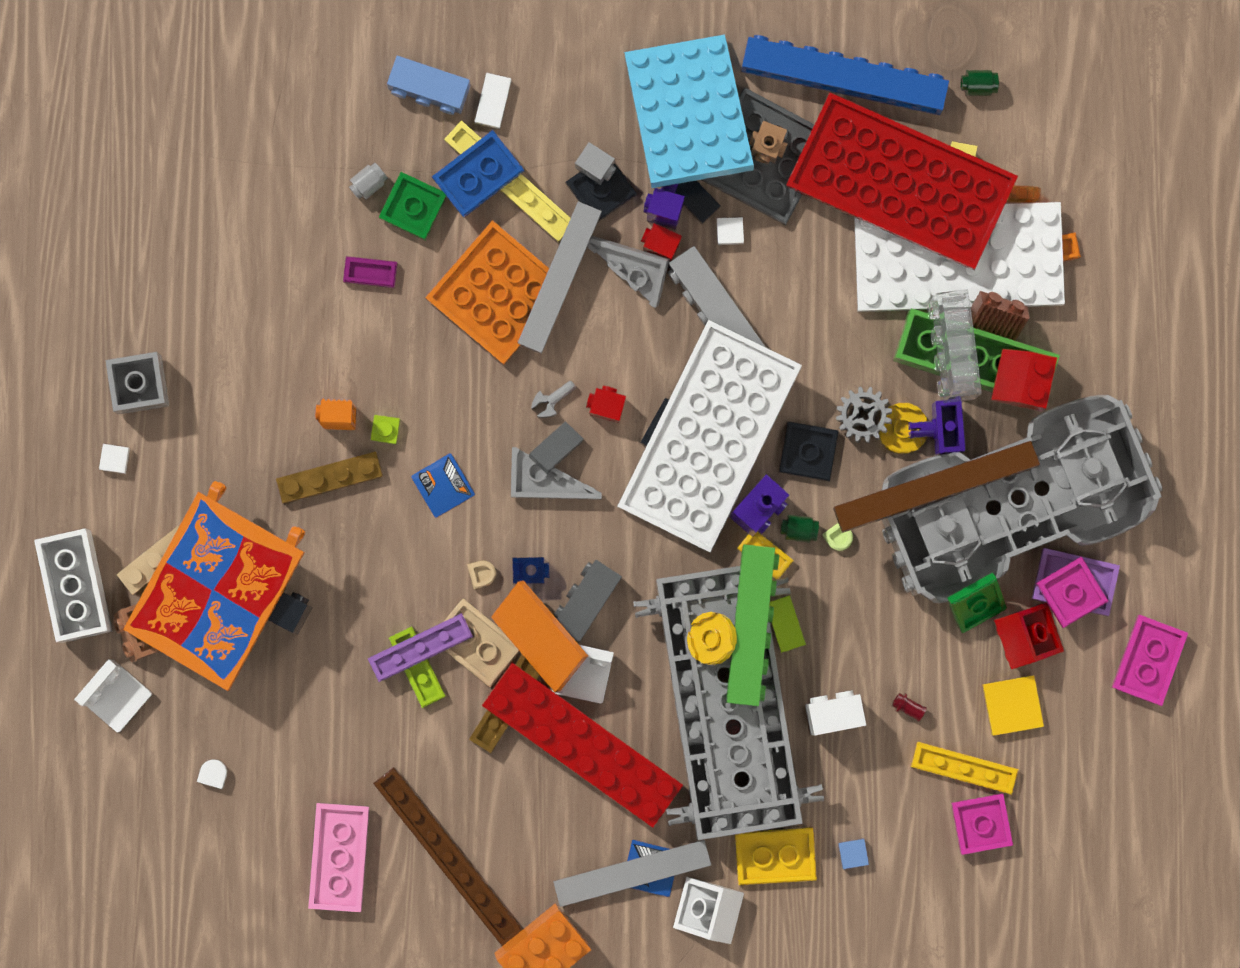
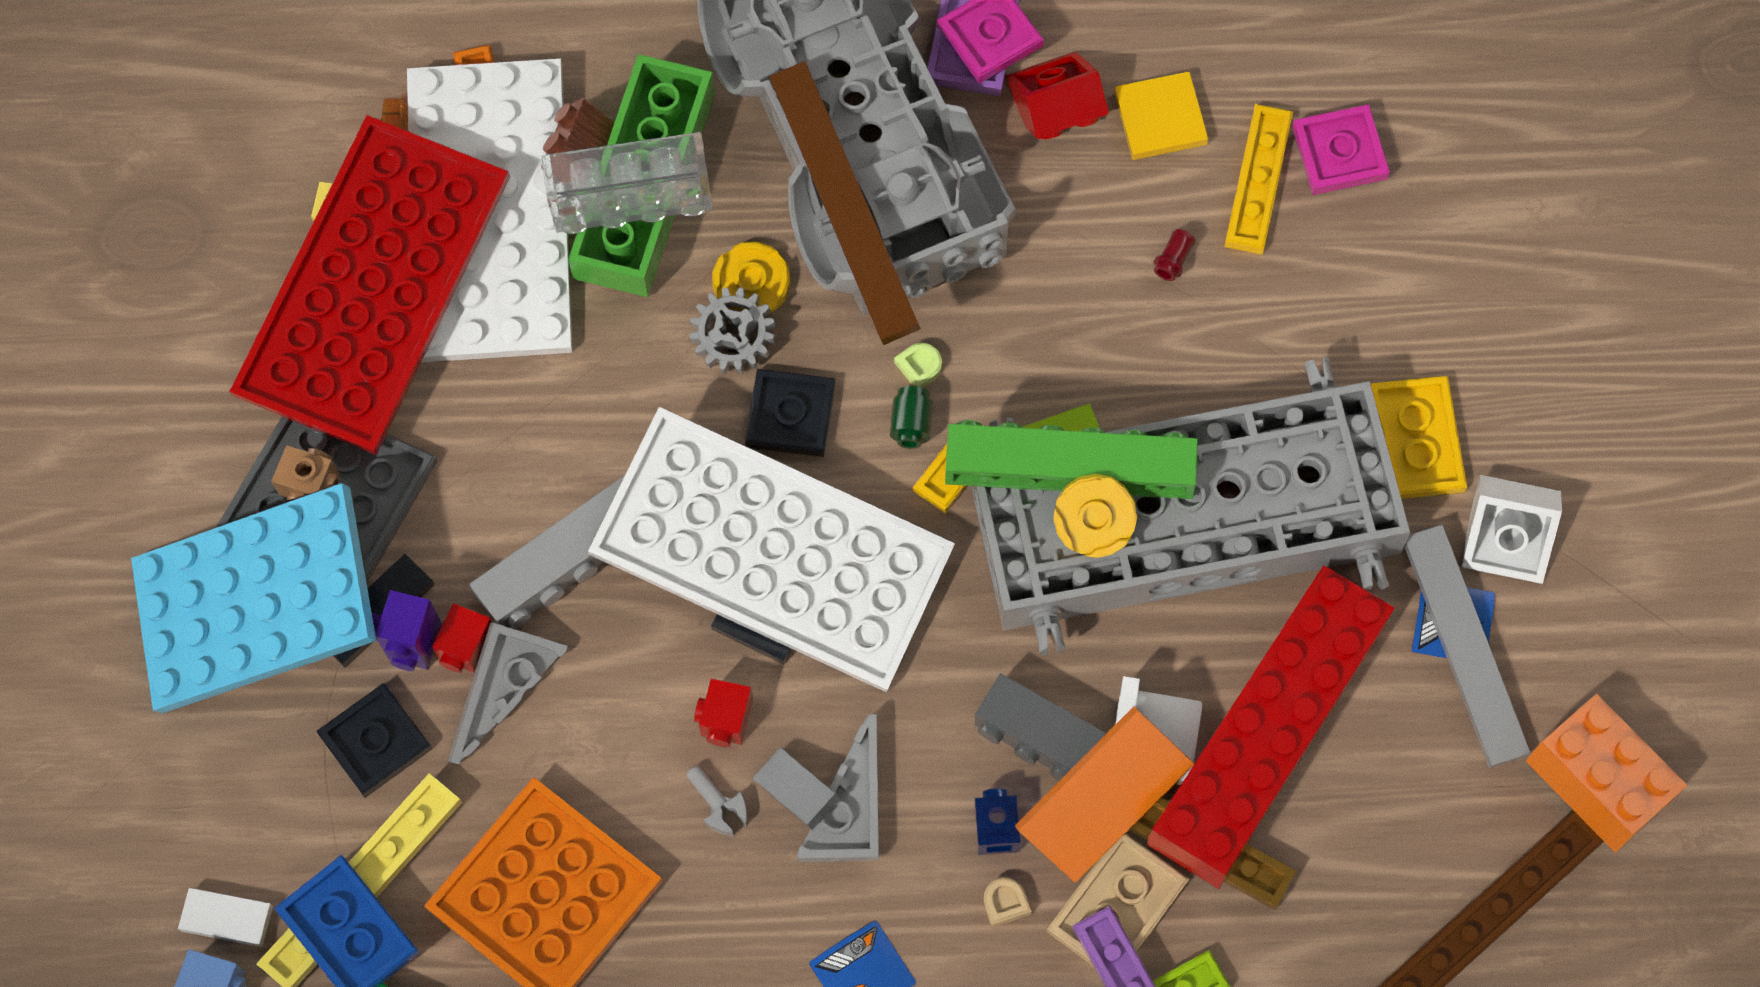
camera: 85 degrees left, 15 degrees down
light grey tile [518,201,602,354] -> none
light grey brick [575,142,616,185] -> none
white tile [717,217,744,245] -> none
dark purple brick [729,474,789,537] -> none
blue brick [741,35,949,116] -> none
white brick [805,690,866,735] -> none
medium blue tile [838,839,869,869] -> none
dark purple brick [908,399,965,455] -> none
green tile [947,572,1007,634] -> none
dark green brick [960,70,999,96] -> none
red slope [991,349,1057,412] -> none

